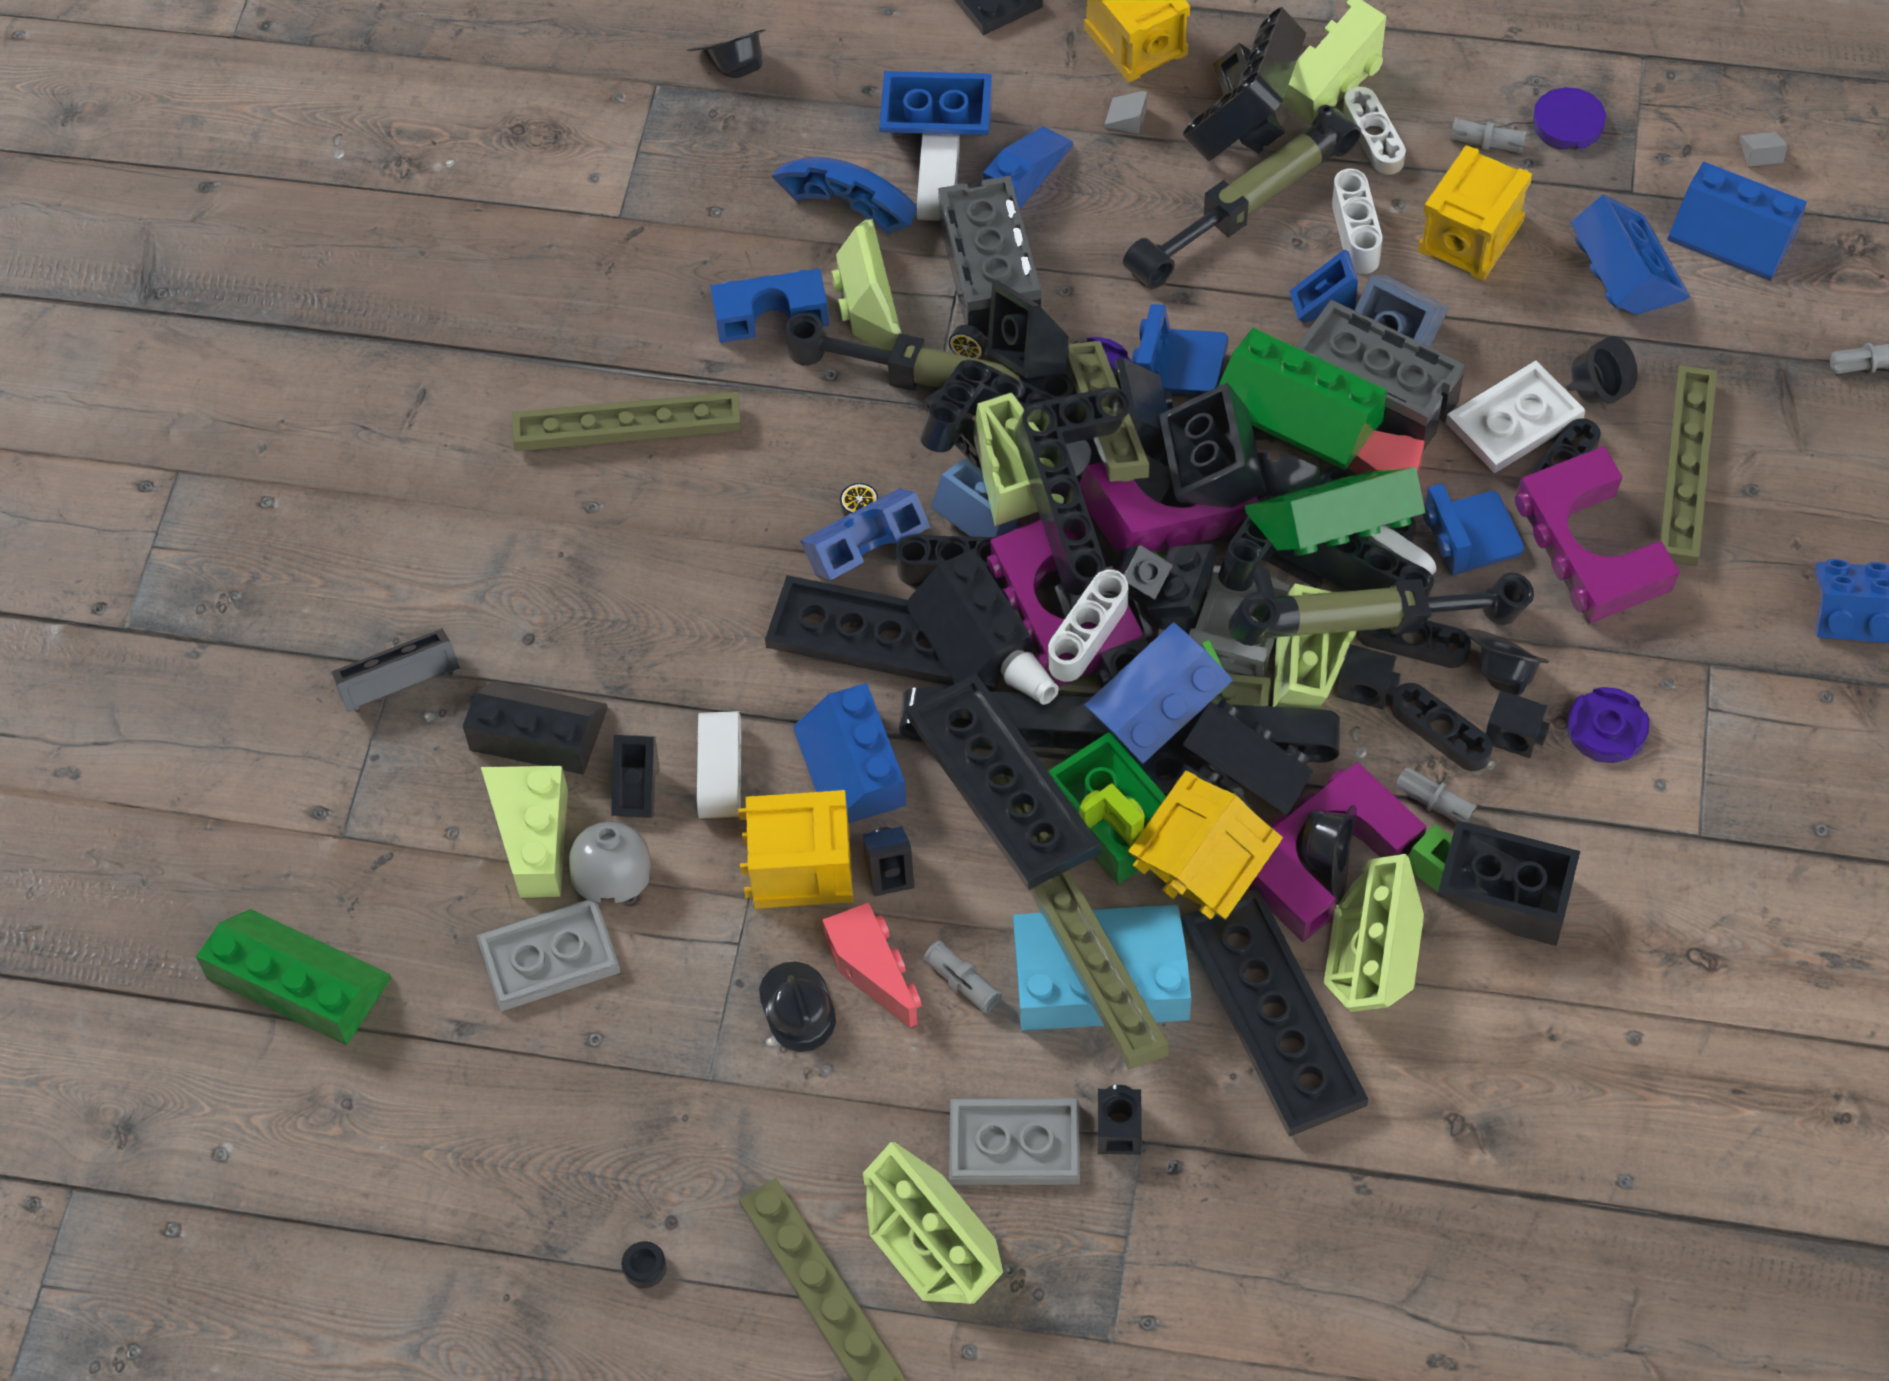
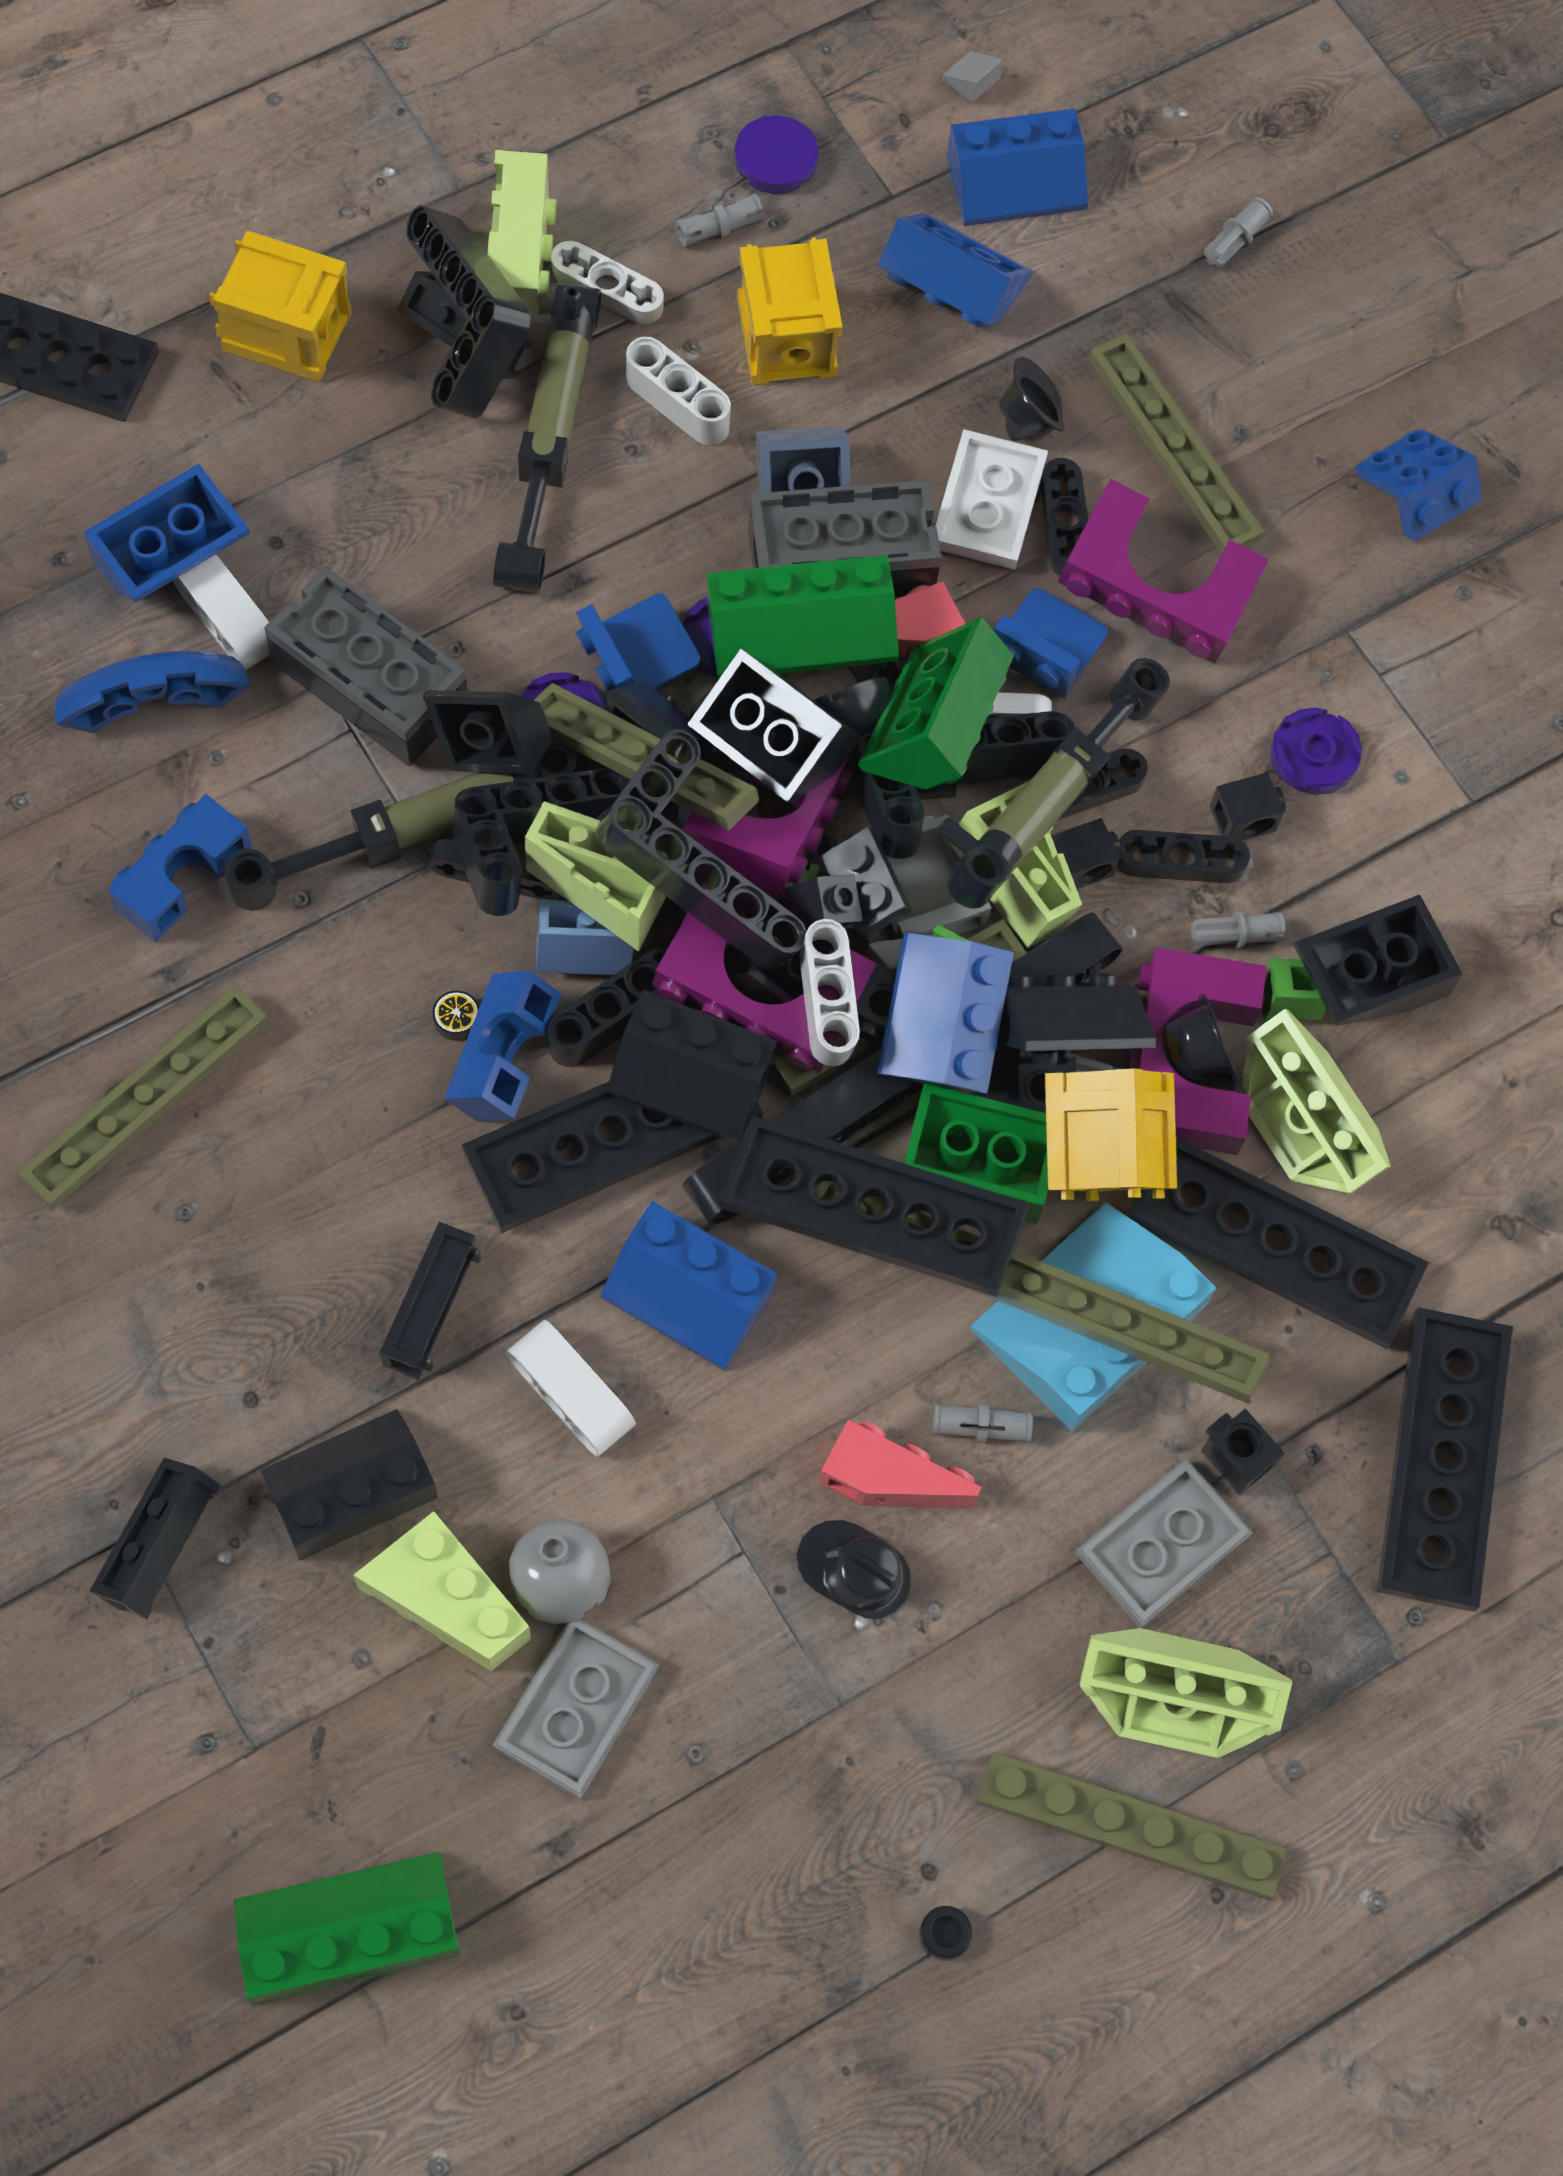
camera: 50 degrees left, 10 degrees up
black slope [611,734,660,818] -> none
yellow container [738,790,853,909] -> none
yellowish green wedge [831,219,901,351] -> none
black slope [862,826,915,897] -> none
black tile [949,325,988,359] -> none
blue slope [983,127,1073,209] -> none
white cone [1001,650,1059,704] -> none
lime bracket [1079,783,1145,846] -> none
light grey slope [1104,91,1148,134] -> none
blue slope [1290,249,1358,322] -> none
black piece [1464,629,1549,695] -> none
none -> black container [380,1222,482,1380]
none -> black plate [1377,1307,1513,1612]

